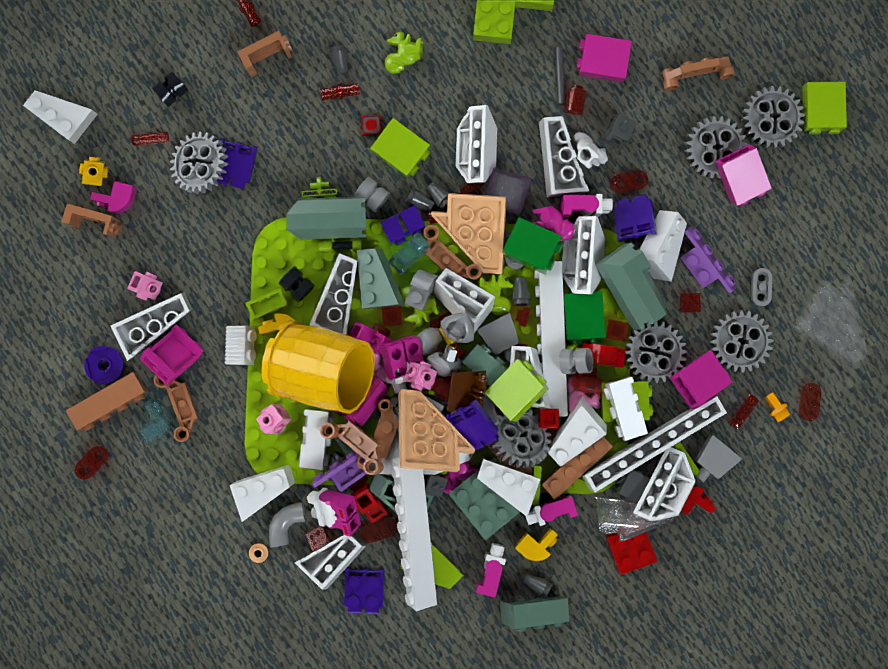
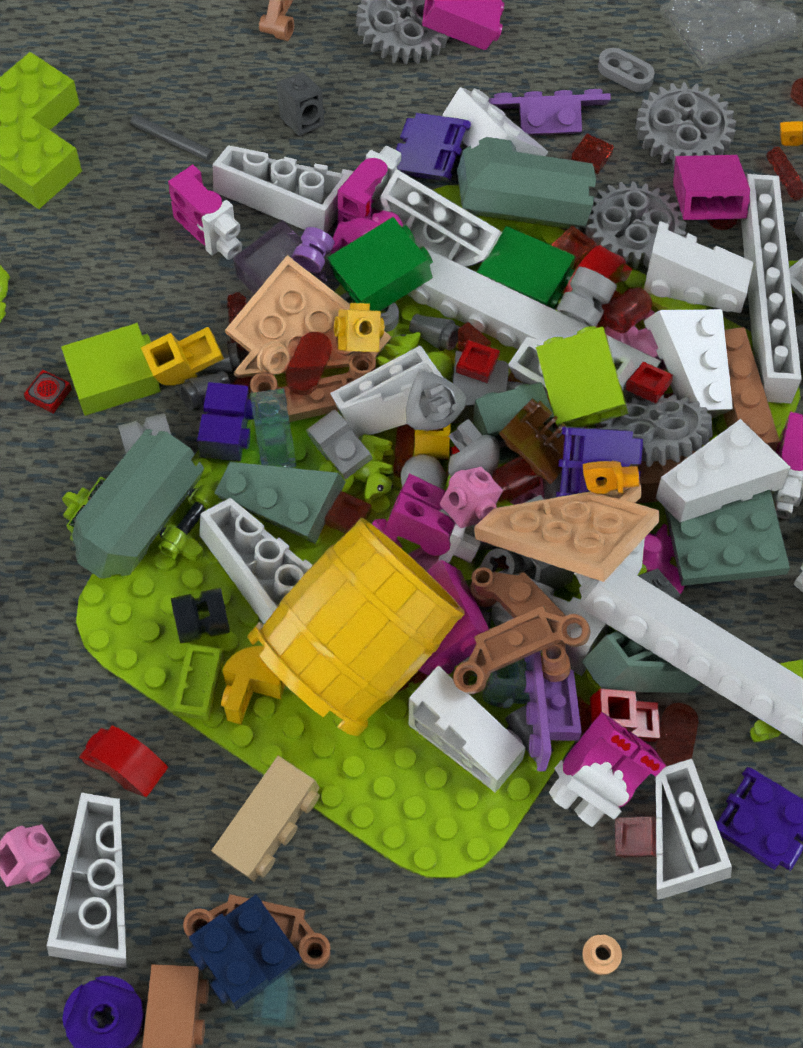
camera: 60 degrees left, 25 degrees down
dark pink panel [140,324,203,386] -> none
white brick [225,326,257,365] -> none
white wedge [230,465,295,522] -> none
bright pink brick [256,404,292,435] -> none
light grey cylinder [269,502,306,547] -> none
white wedge [456,105,497,183] -> none
clear red brick [564,85,587,115] -> none
white animal [574,132,608,168] -> none
dark pink brick [576,34,632,82] -> none
clear red plate [610,170,648,194] -> none
none -> red brick [79,725,168,798]
none -> yellow brick [141,327,224,385]
none -> hips [168,164,242,260]
none -> dark blue plate [187,894,302,1010]
none -> tan brick [211,756,320,882]
none -> light nougat plate [257,341,290,375]
none -> clear red tile [285,332,332,395]
none -> medium lavender wheel [291,227,335,273]
none -> yellow brick [334,303,385,352]
none -> red tile [456,340,500,383]
none -> light orange piece [582,460,639,494]

